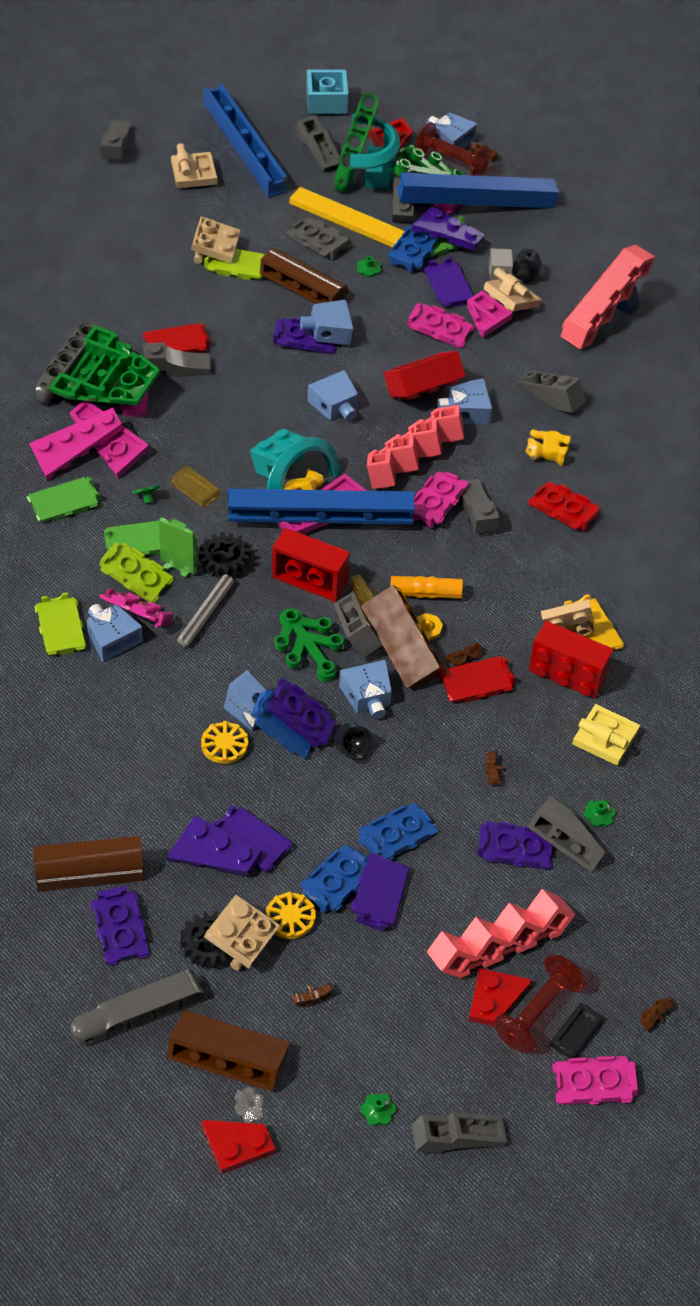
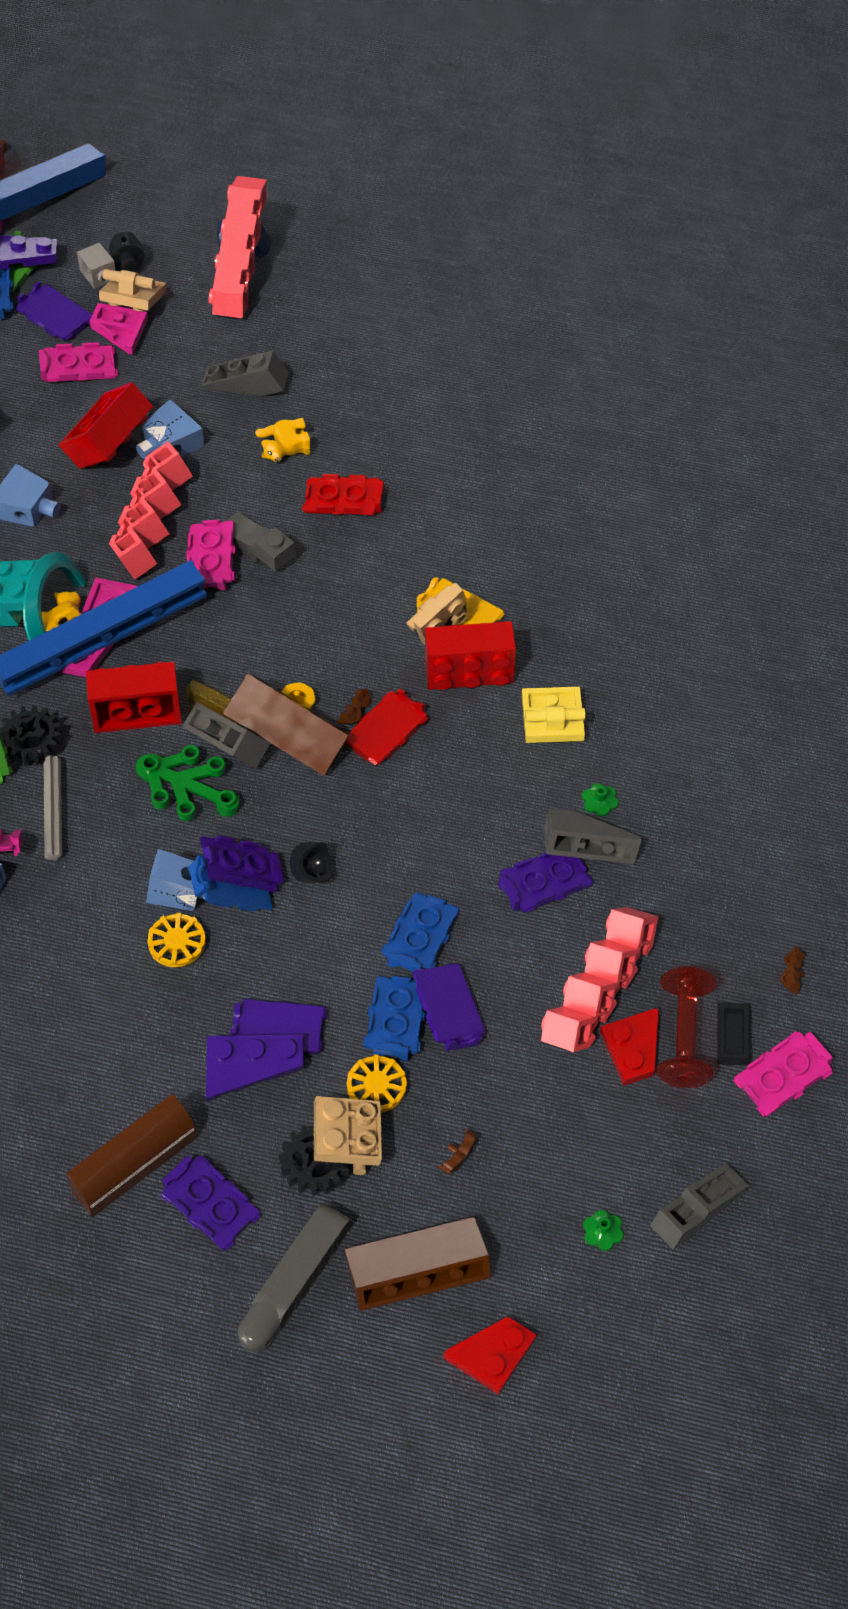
camera: 30 degrees left, 5 degrees up
clear plant [235,1086,264,1123] -> none
medium blue torso [339,660,391,719] -> none
light orange axle [390,576,463,599] -> none
reddish brown piece [485,751,503,785] -> none

